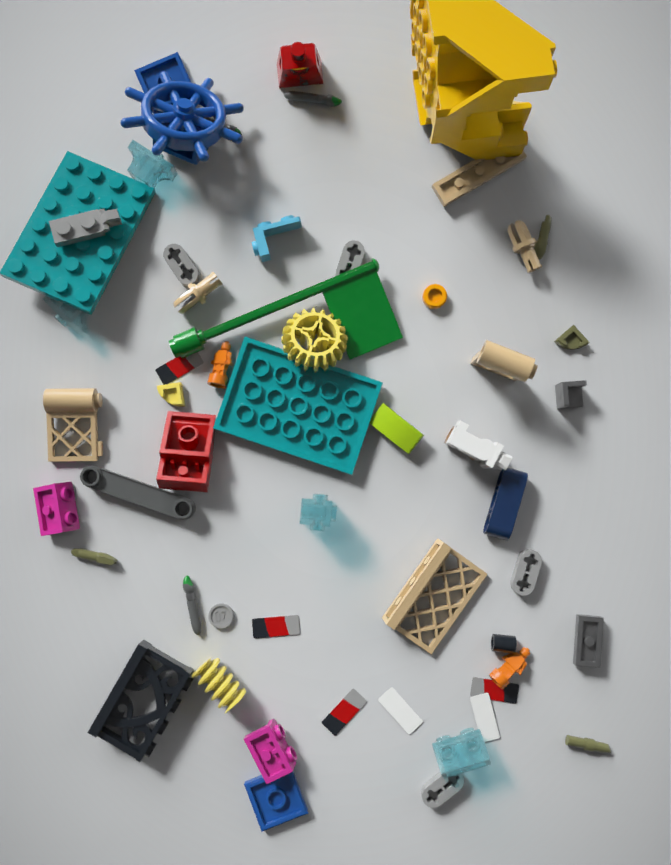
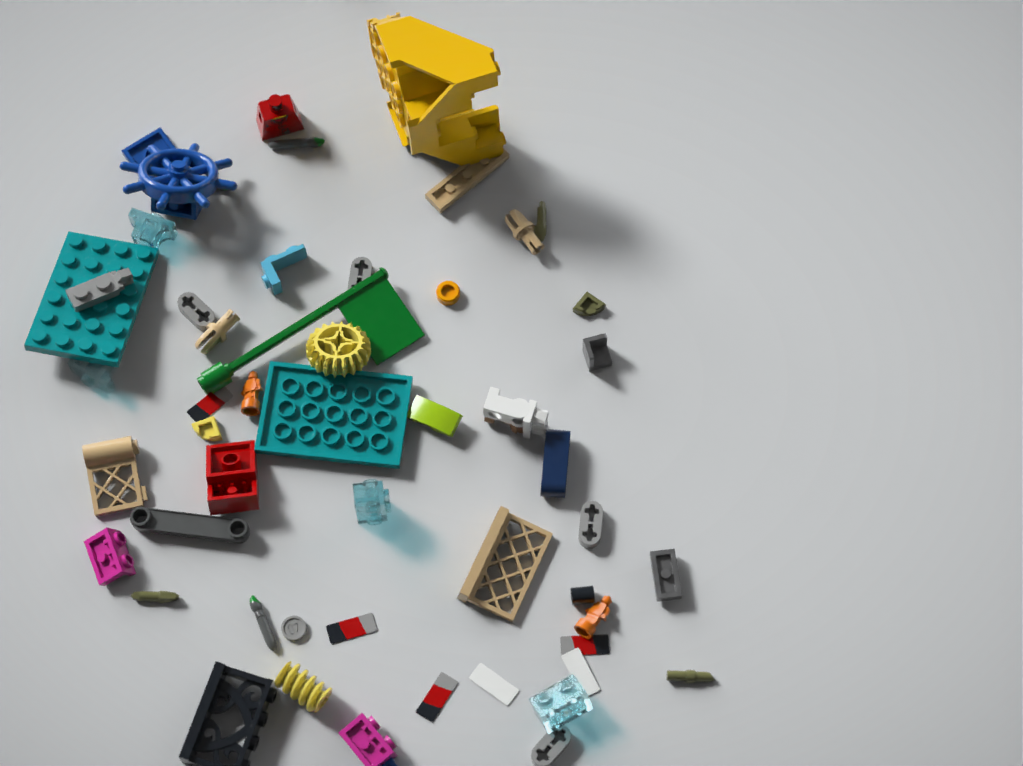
camera: 10 degrees left, 20 degrees down
tan piece [470,340,538,382] -> none

